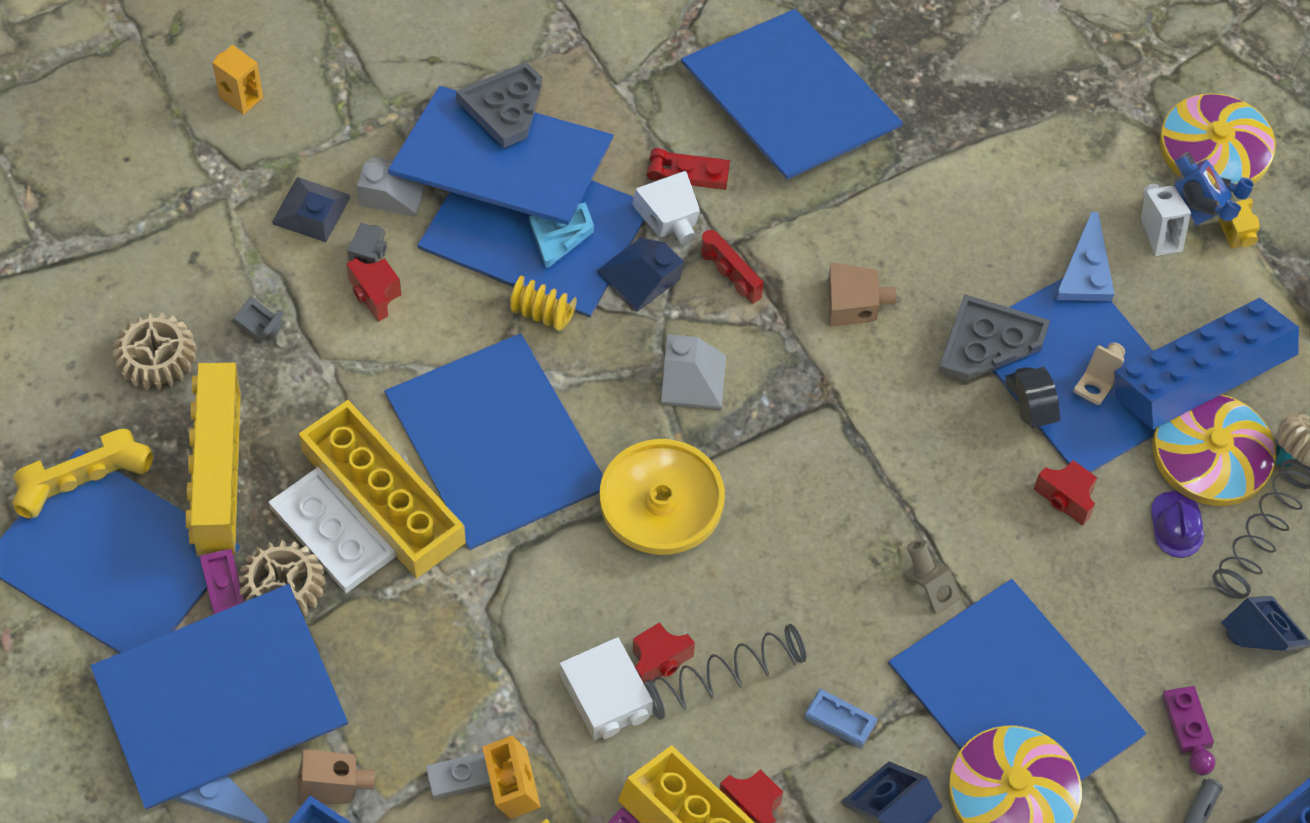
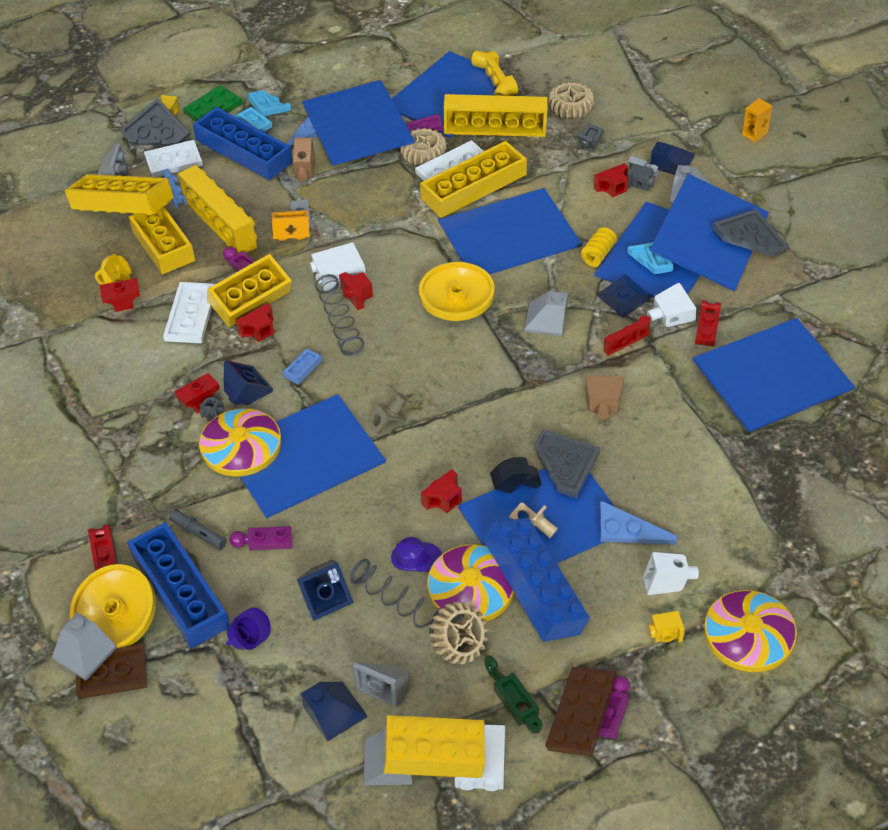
camera: 100 degrees right, 10 degrees down
blue torso [1174,152,1254,226] -> none
none -> light grey plate [628,156,660,177]

